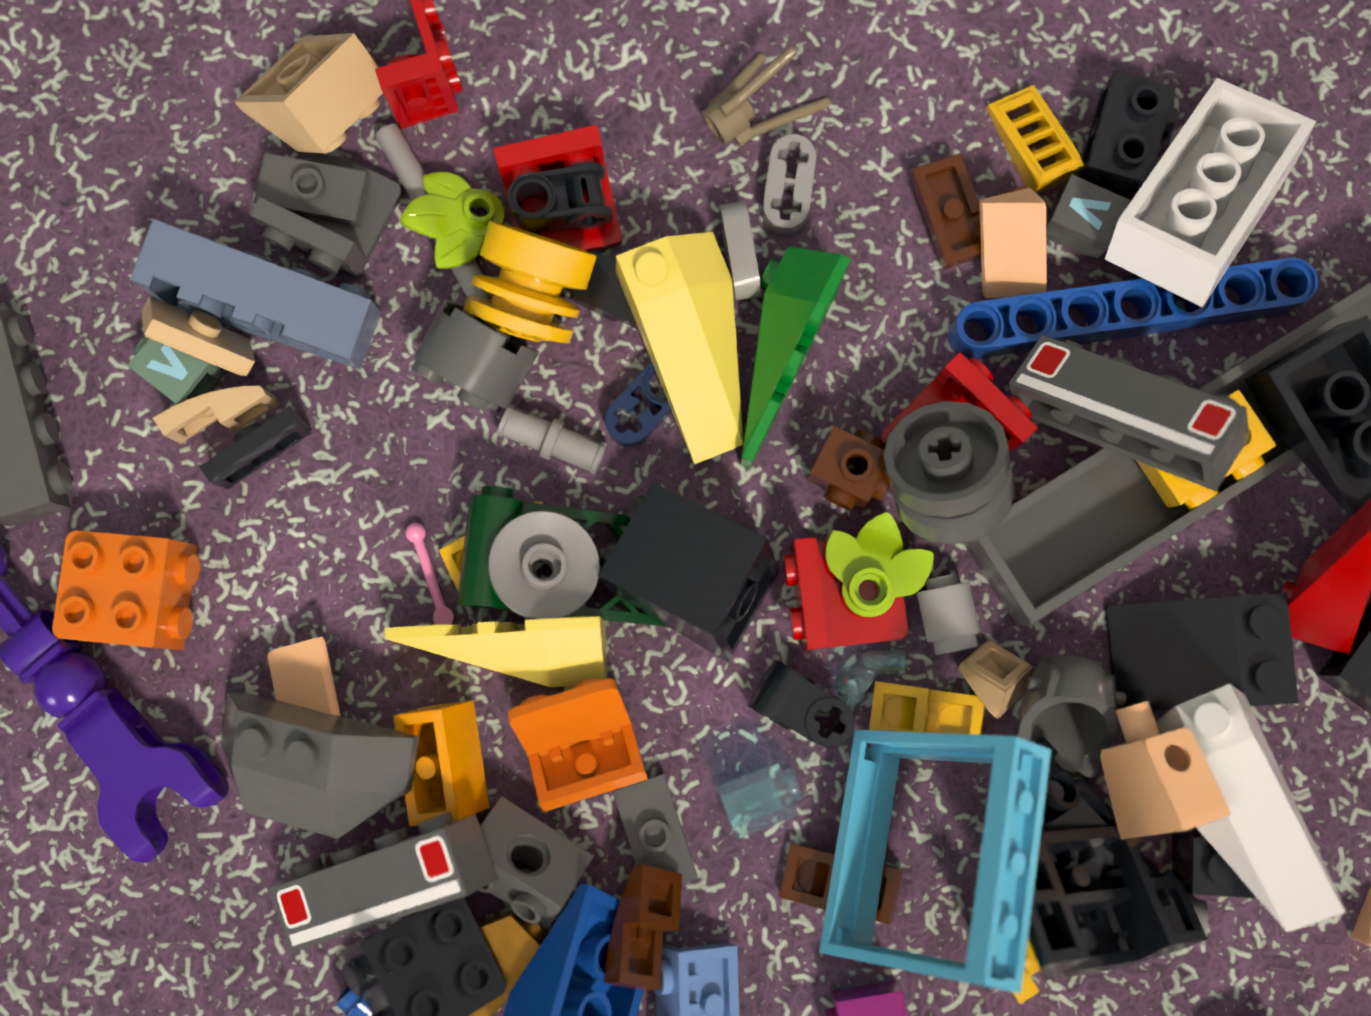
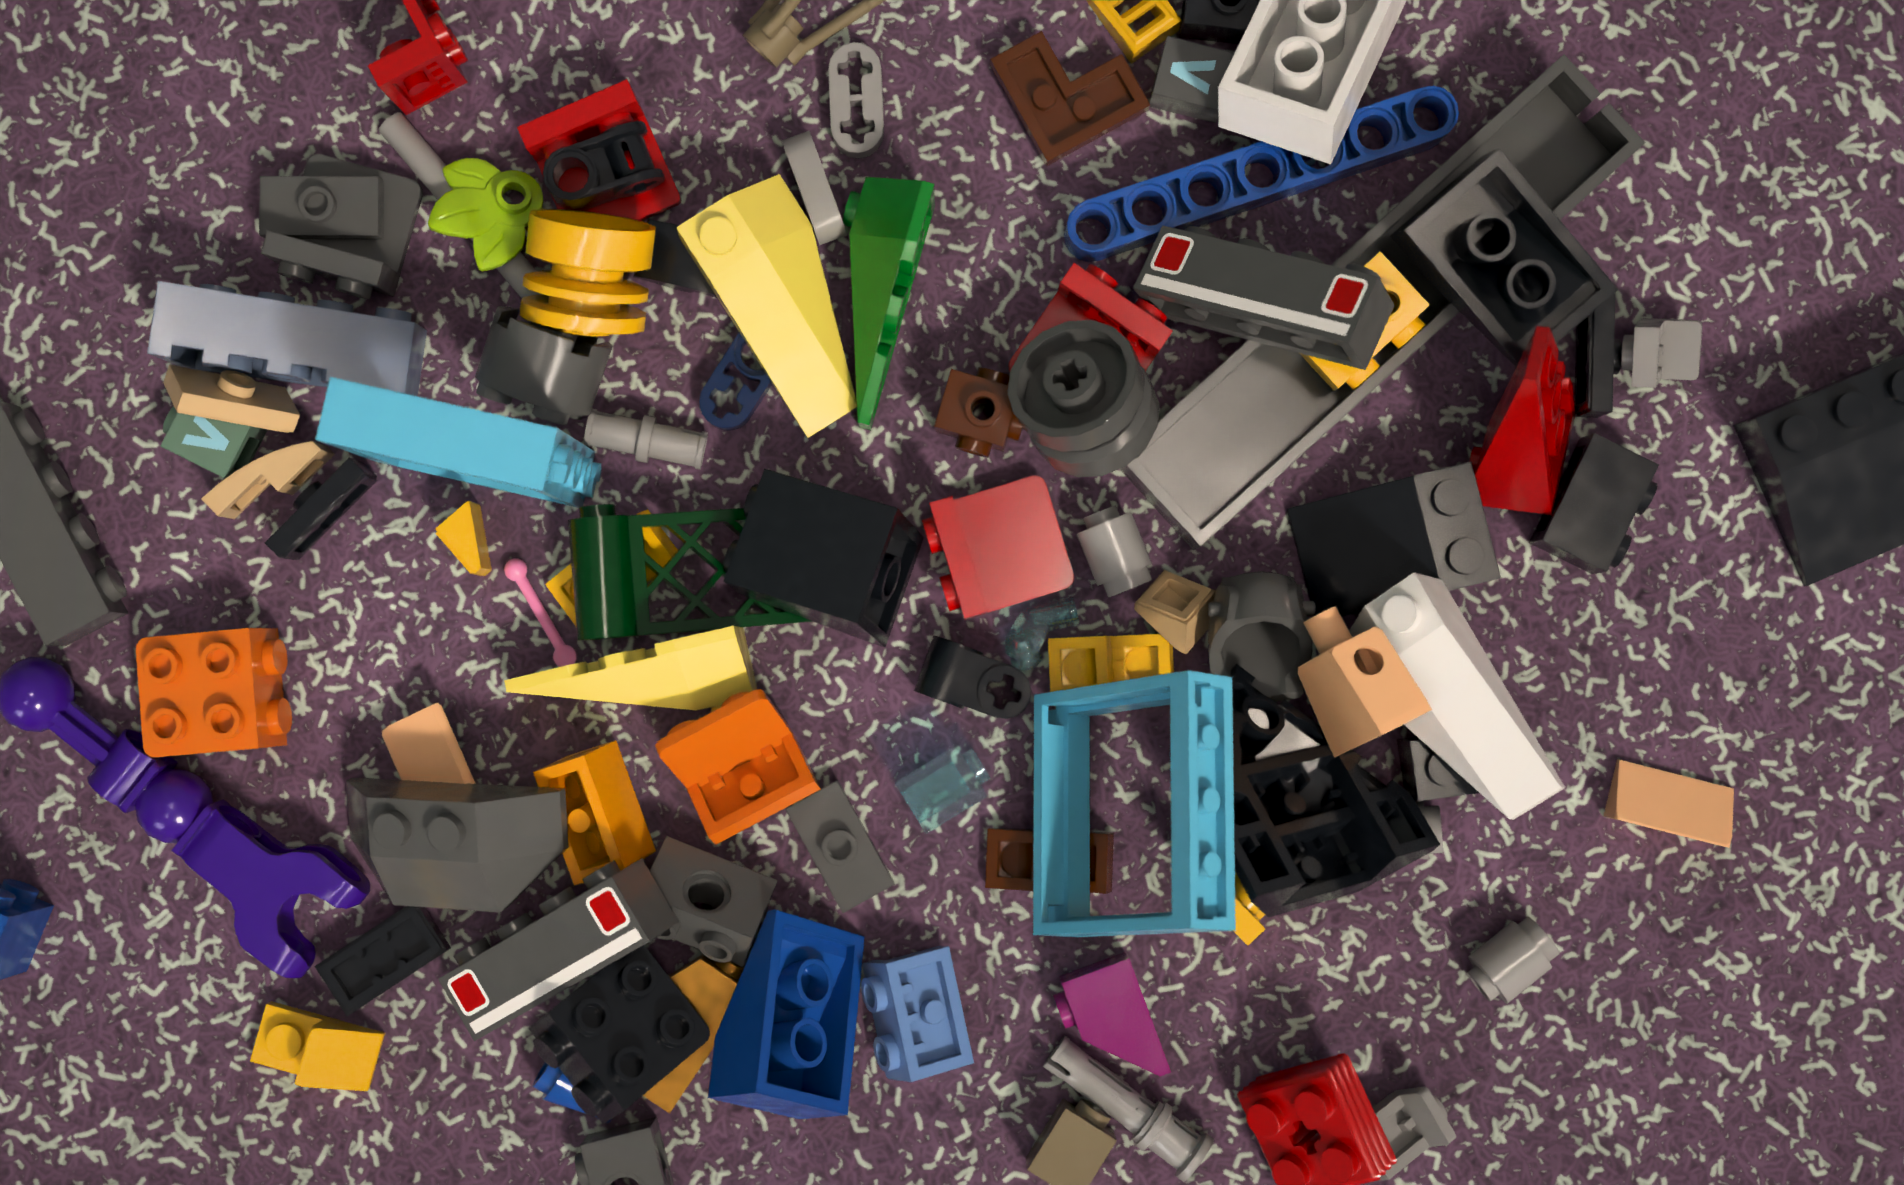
camera: 15 degrees left, 5 degrees up
tan slope [235,33,383,154] -> none
light grey dish [488,511,600,619] -> none
reddish brown slope [604,864,682,991] -> none
lime plate [825,512,934,618] -> none
light nougat slope [979,188,1047,298] -> none
none -> yellow slope [250,1001,385,1091]
none -> black plate [314,906,451,1016]
none -> medium azure window [315,376,601,508]
none -> yellow slope [435,501,492,576]

